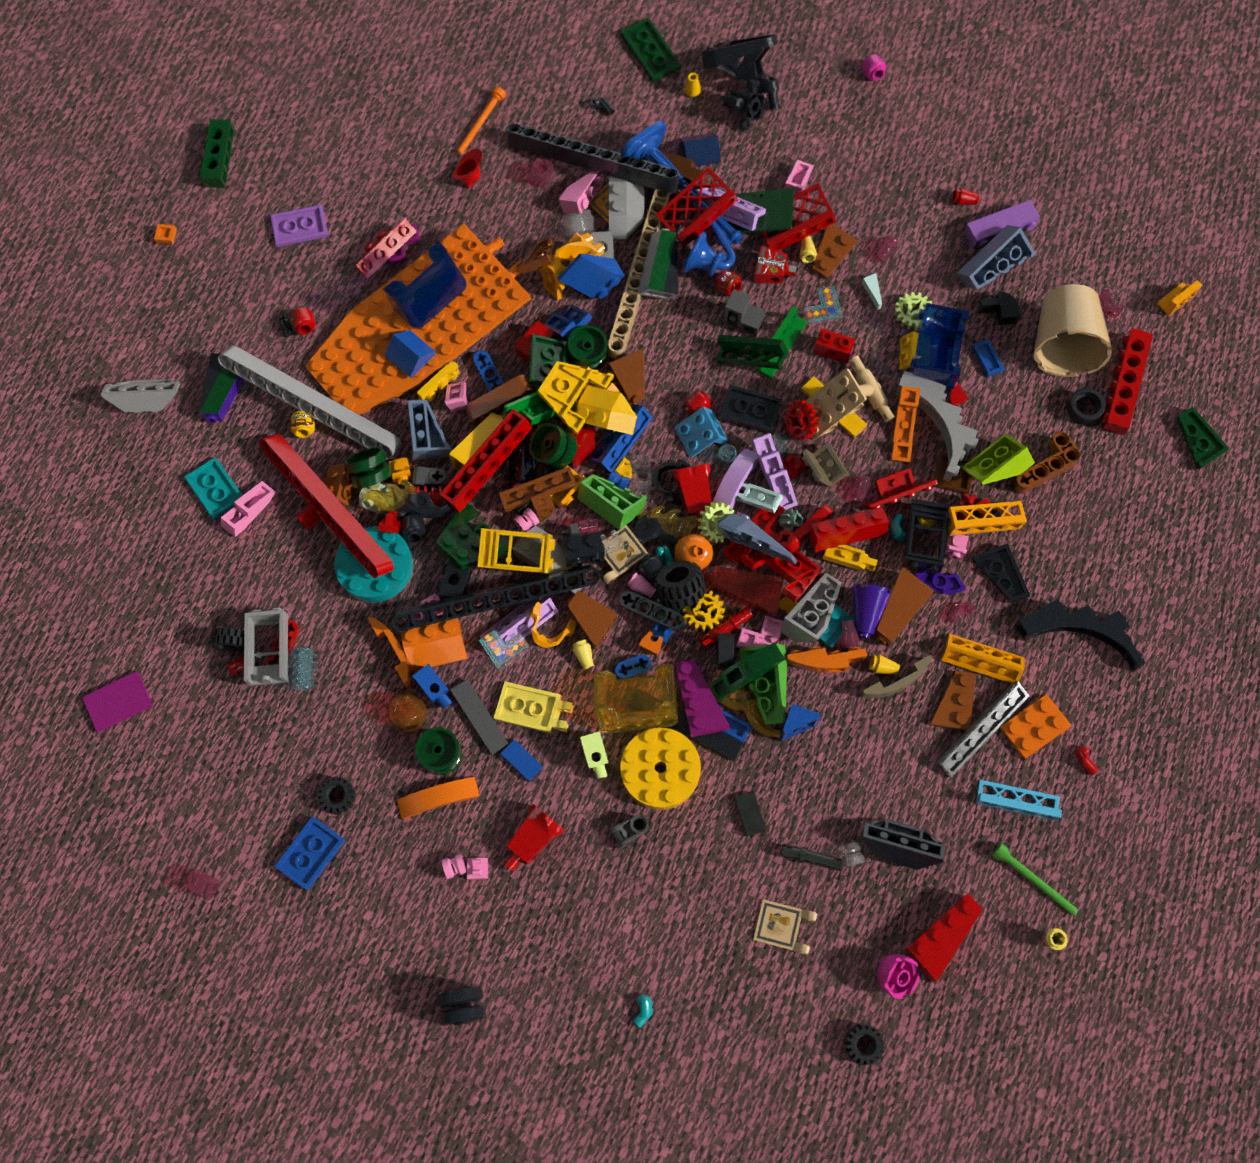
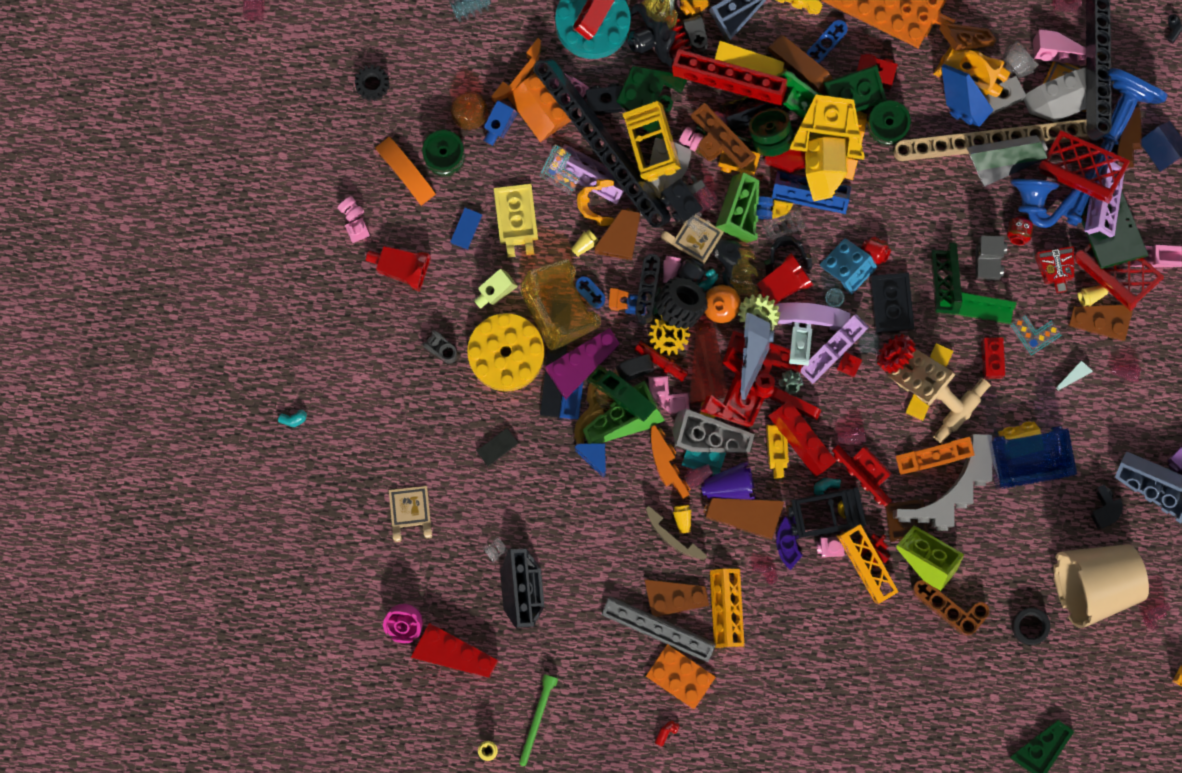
camera: 70 degrees right, 10 degrees up
blue plate [274,816,346,891] -> none
red tile [378,510,401,534] -> none
black wheel [436,987,486,1026] -> none
bright pink slope [445,381,468,412] -> none
dark grey tile [451,680,509,755] -> none
blue slope [544,304,593,337] -> none
dark orange slope [609,349,645,405] -> none
pearl dark grey pin [780,843,843,871] -> none
dark tan bracket [802,443,849,487] -> none
black tyre [845,1025,885,1065] -> none
yellowish green gear [894,292,935,331] -> none
red tile [949,384,969,406] -> none
blue tile [971,339,1005,378] -> none
black wing [971,543,1030,603] -> none
medium azure fence [976,780,1062,821] -> none
black arch [1015,599,1146,672] -> none
red brick [1101,328,1154,436] -> none

